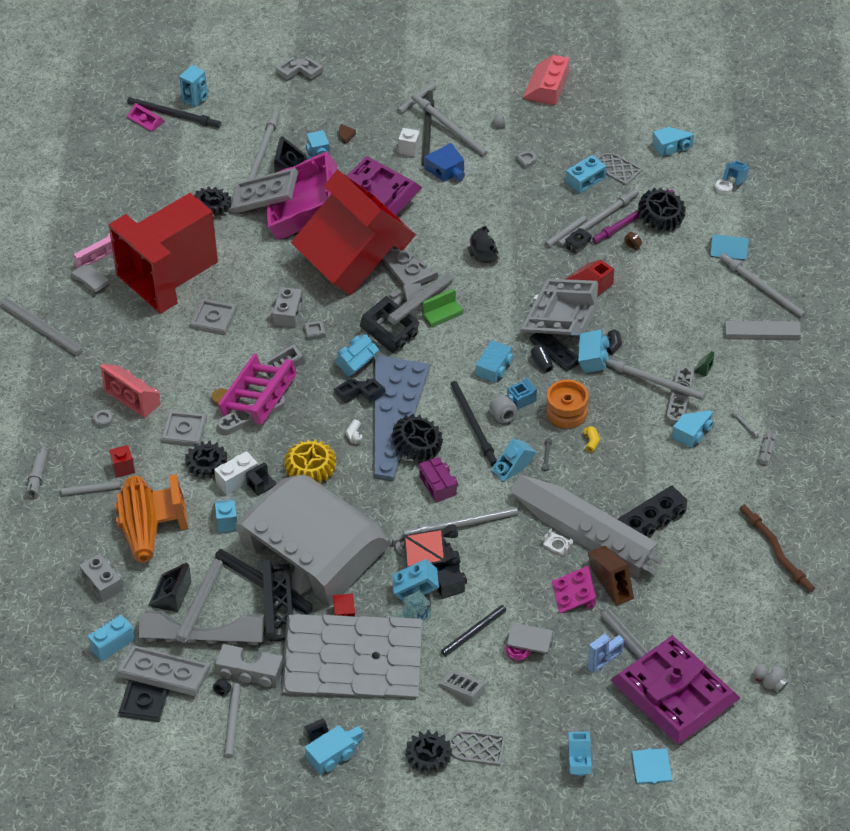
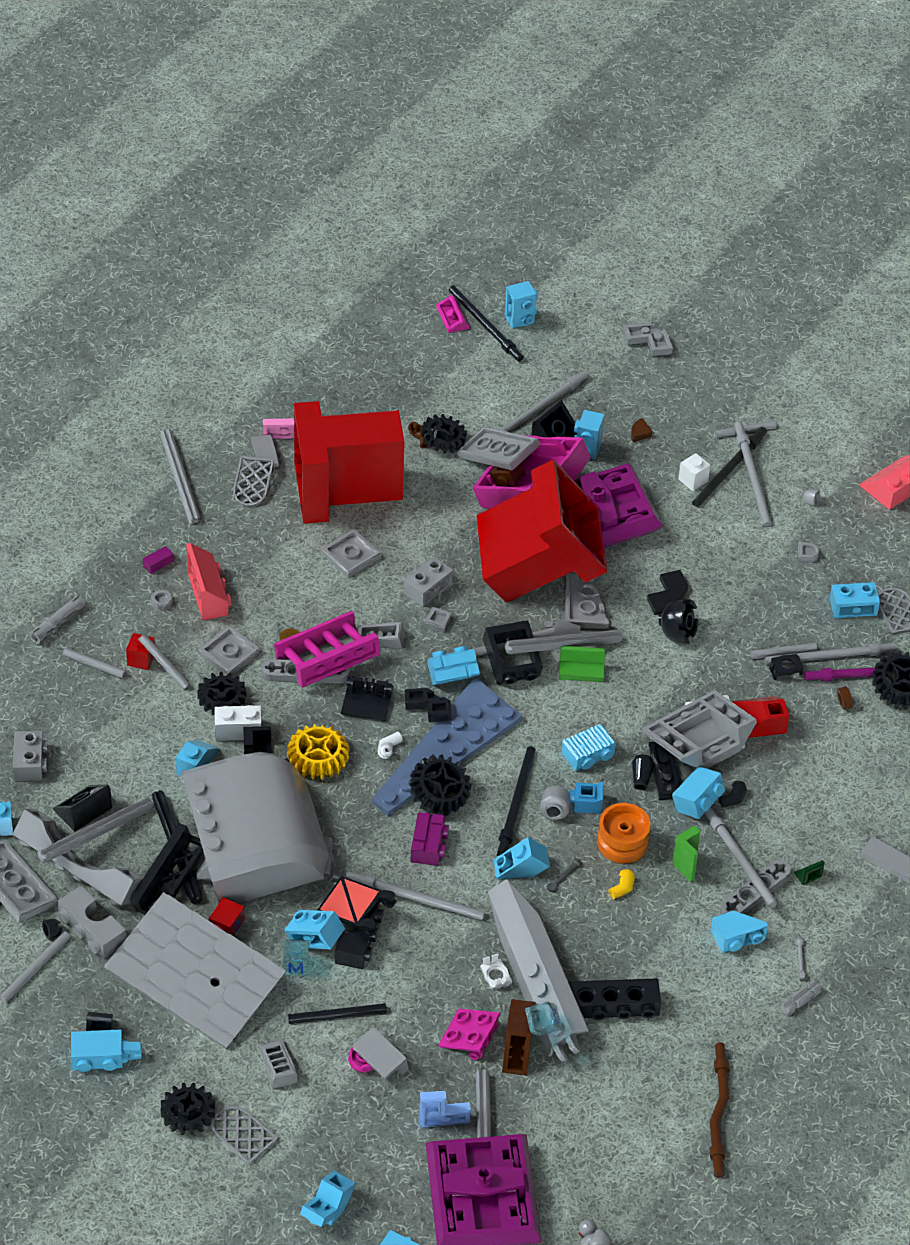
camera: 30 degrees right, 0 degrees up
orange piece [114,474,189,563] -> none
blue torso [424,143,465,182] -> none
none -> light grey bar [138,633,190,690]
none -> magenta piece [142,546,174,574]
none -> light grey window [233,456,274,507]
none -> black hinge [341,675,394,721]
none -> reddish brown brick [491,462,526,487]
none -> clear light blue brick [525,1002,562,1036]
none -> black tile [647,570,688,615]
none -> bright green panel [672,825,701,882]

